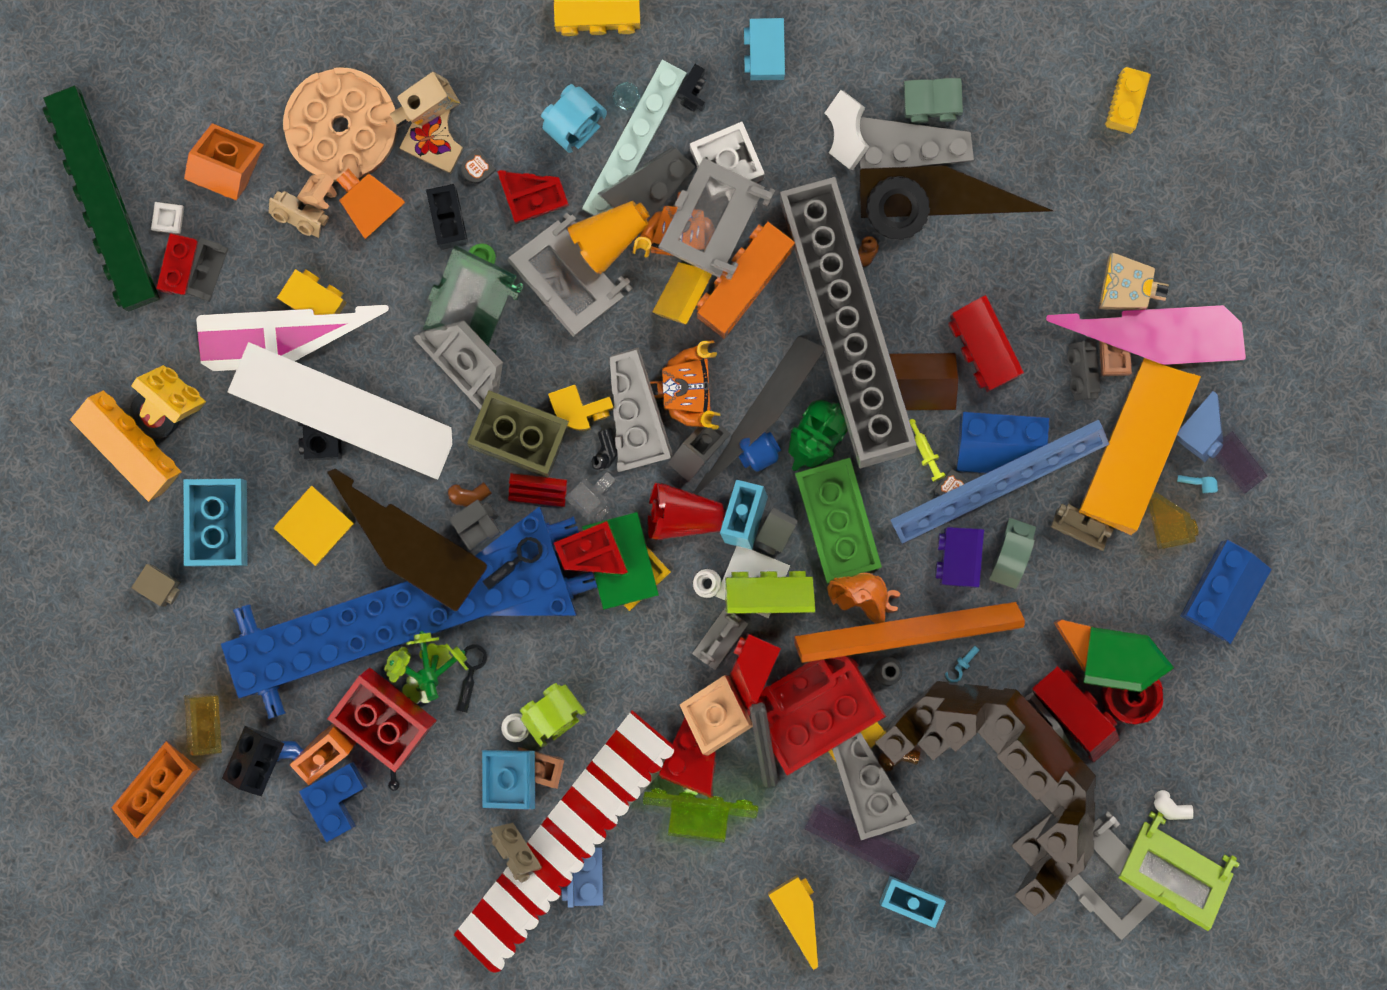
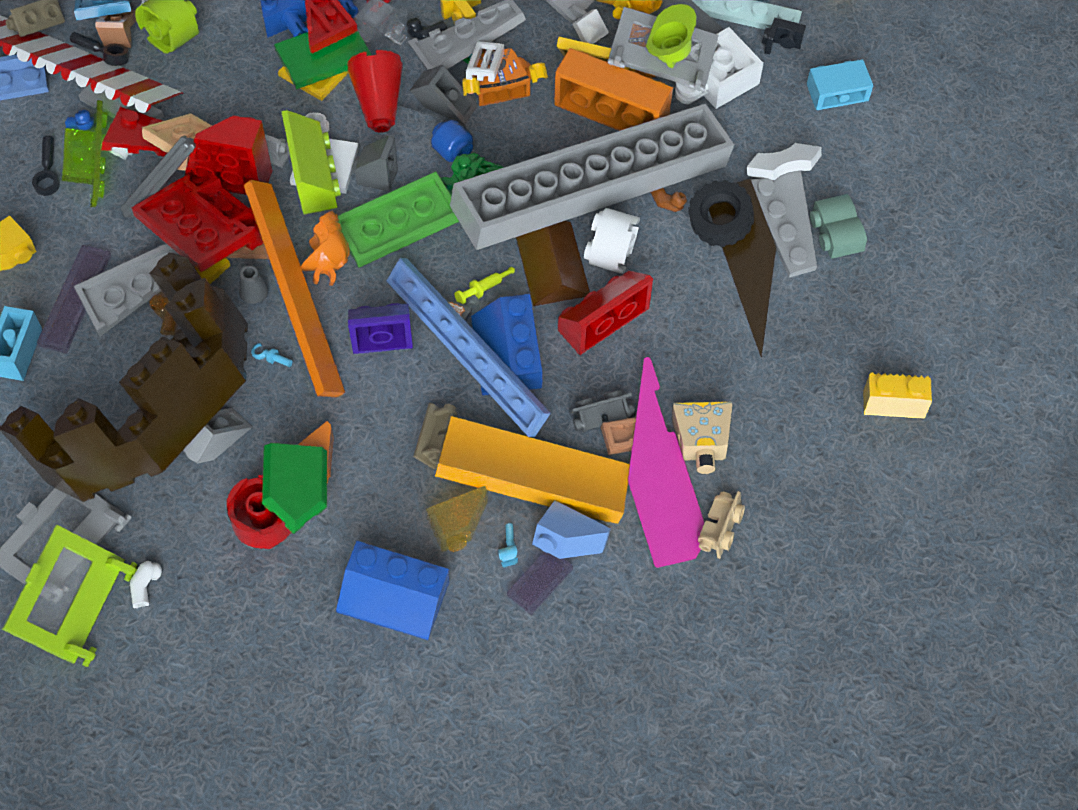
camera: 70 degrees right, 25 degrees down
medium azure brick [720,480,768,550] -> none
sand green brick [989,518,1036,589] -> none
red wedge [1032,666,1119,762] -> none
none -> black piece [32,135,60,196]
none -> blue arm [65,110,95,131]
none -> black piece [70,32,128,66]
none -> white tile [466,41,504,82]
none -> white tile [572,9,609,44]
none -> white brick [584,208,640,274]
none -> lime piece [646,4,697,68]
none -> tan hinge [698,491,745,559]

